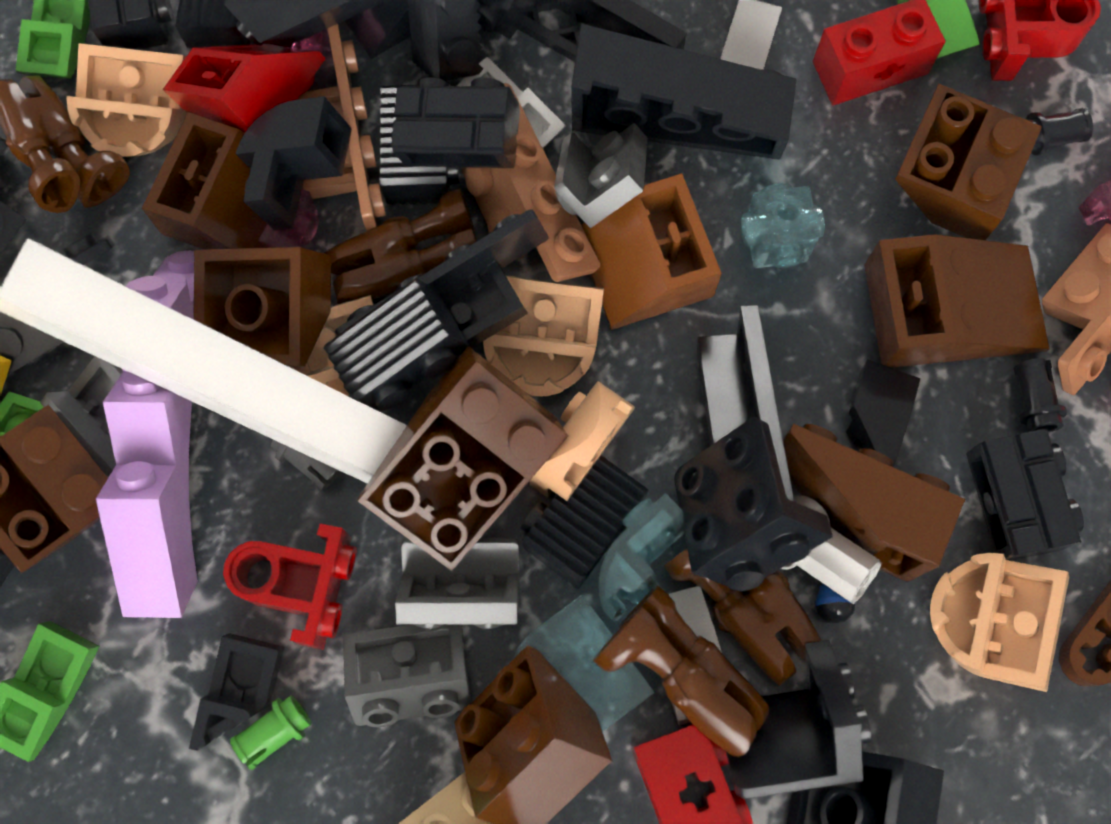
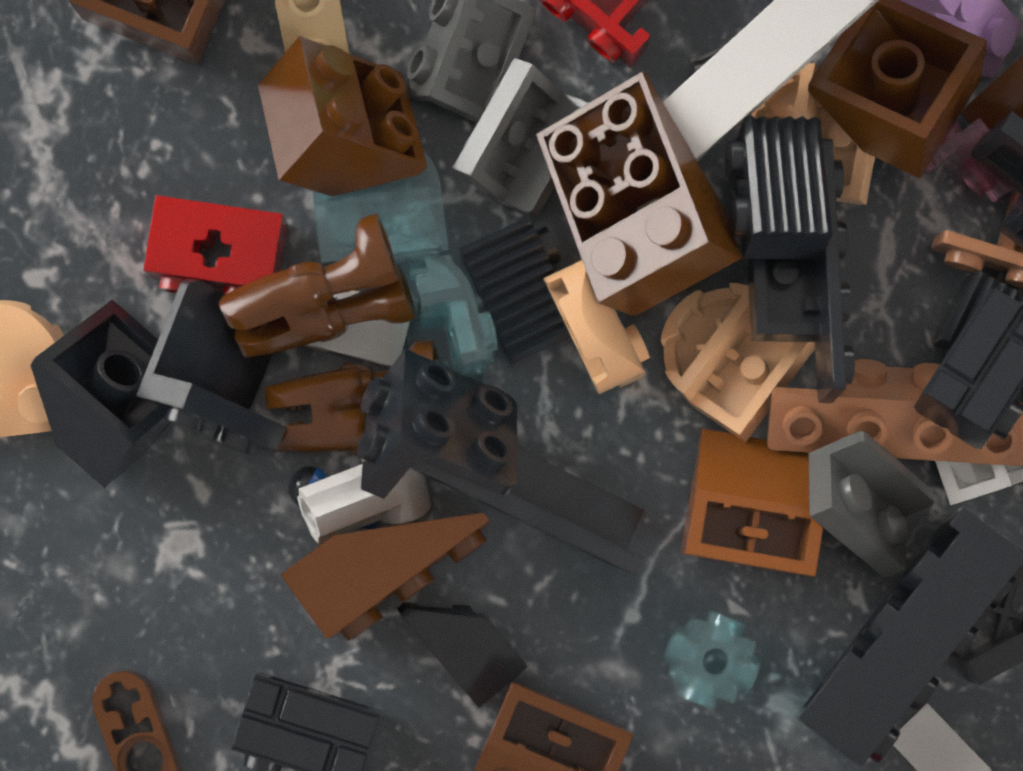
camera: 115 degrees right, 10 degrees up
reddish brown piece [324,188,477,304] -> none
light nougat slope [930,553,1069,692] -> none

